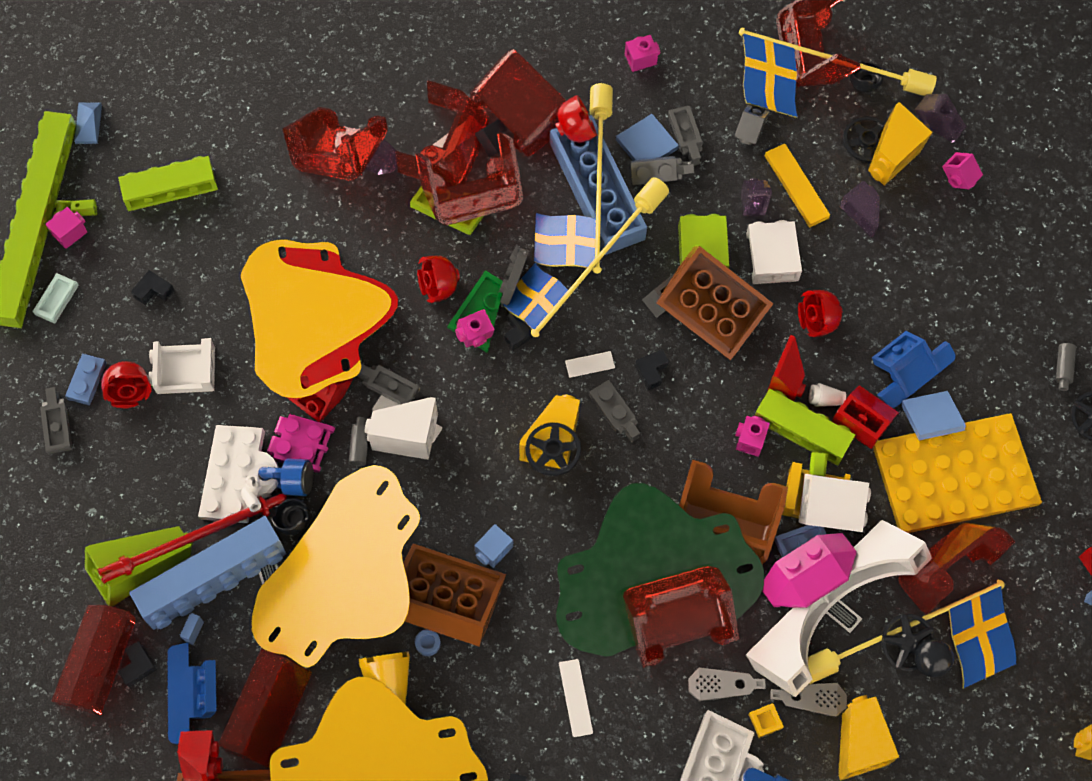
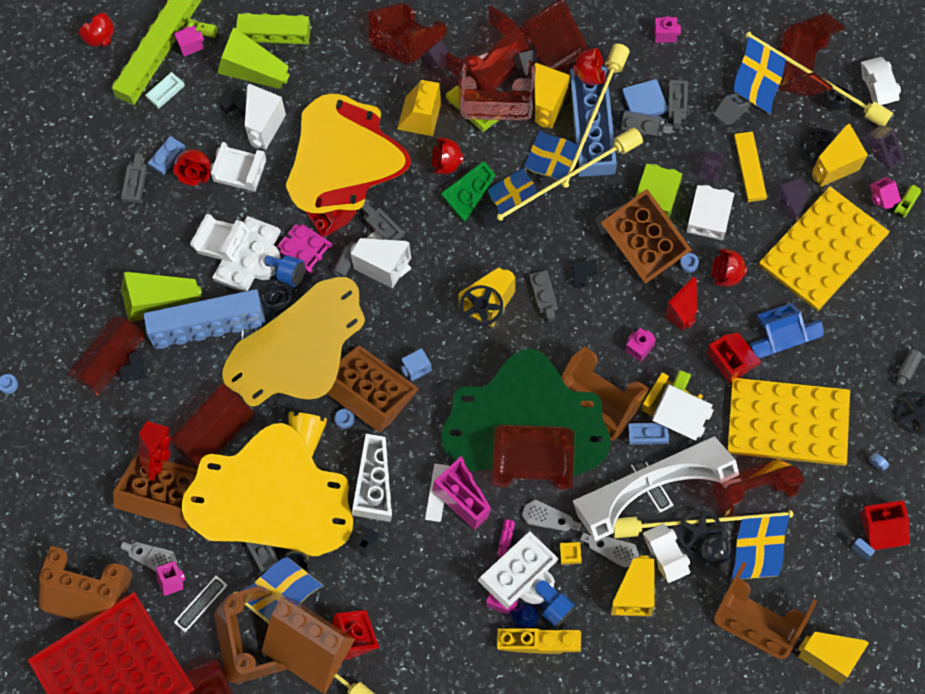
camera: 25 degrees right, 0 degrees up
red bar [98,494,287,584] -> none
blue plate [168,643,216,744] -> none
medium blue tile [180,613,204,645] -> none
white arm [241,475,261,512] -> none
dark pink brick [455,309,495,348] -> none
dark grey hinge [499,246,529,305] -> none
white sticker [565,351,615,378] -> none
lime brick [755,388,855,466] -> none
dark pink wedge [762,533,857,608] -> none
white cone [809,383,846,407] -> none
medium blue tile [902,391,966,440] -> none
none -> white panel [190,214,250,262]
none -> lime slope [217,27,290,89]
none -> white slope [245,84,286,150]
none -> white wedge [352,434,392,522]
none -> yellow slope [397,80,441,136]
none -> dark pink wedge [432,456,491,530]
none -> dark pink axle [497,519,515,558]
none -> yellow slope [534,63,570,129]
none -> white brick [643,523,690,583]
none -> medium blue tile [679,253,699,273]
none -> dark orange windscreen [714,562,817,659]
none -> yellow plate [758,187,889,312]
none -> white brick [861,57,901,105]
none -> medium blue tile [869,453,889,471]
none -> lime bar [894,185,921,218]

